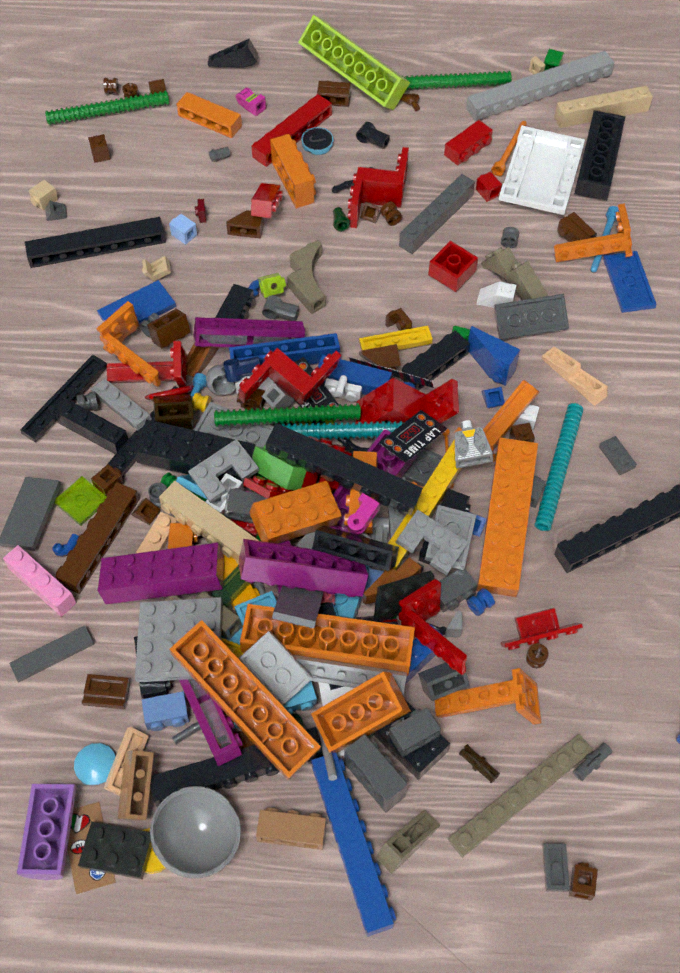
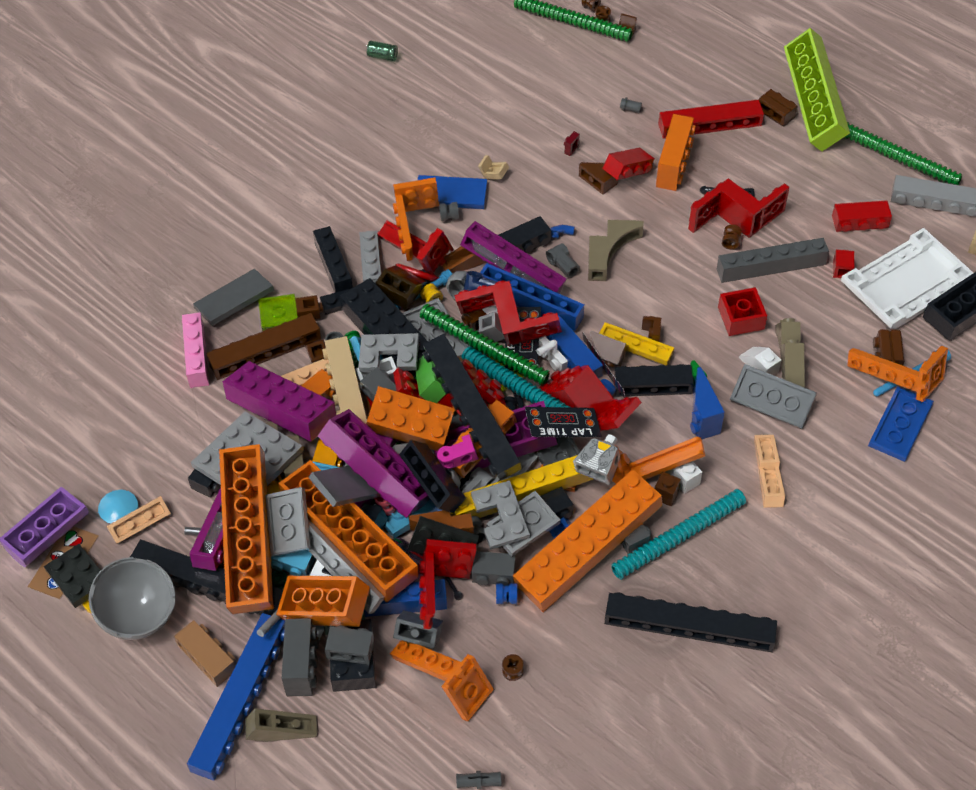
camera: 40 degrees right, 5 degrees down
dark grey tile [9,625,94,683] -> none
black plate [20,355,107,443] -> none
black brick [25,216,166,268] -> none
tan brick [29,180,58,210] -> none
dark grey slope [45,200,67,221] -> none
blue arm [52,534,79,557] -> none
dark grey wheel [77,391,99,410] -> none
reddish brown plate [81,674,130,709] -> none
reddish brown brick [88,134,110,163] -> none
medium nougat brick [117,750,154,821] -> none
medium blue brick [142,691,189,731] -> none
reddish brown brick [147,308,191,349] -> none
light blue brick [169,214,197,245] -> none
orange brick [177,92,242,138] -> none
black slope [208,38,258,68] -> none
clear green tile [212,565,250,608] -> none
dark pink leg [236,87,266,116] -> none
lime brick [258,273,286,298] -> none
black tile [302,127,333,155] -> none
dark green cone [333,207,350,231] -> none
black piece [356,122,390,149] -> none
reddish brown slope [360,202,381,223] -> none
reddish brown animal [400,93,420,111] -> none
light grey slope [445,610,462,637] -> none
dark tan plate [448,734,594,858] -> none
dark brown pin [459,744,500,784] -> none
blue slope [481,387,505,408] -> none
orange piece [491,121,527,176] -> none
red bracket [500,608,583,650] -> none
dark grey wheel [501,227,520,248] -> none
dark grey plate [599,436,637,475] -> none

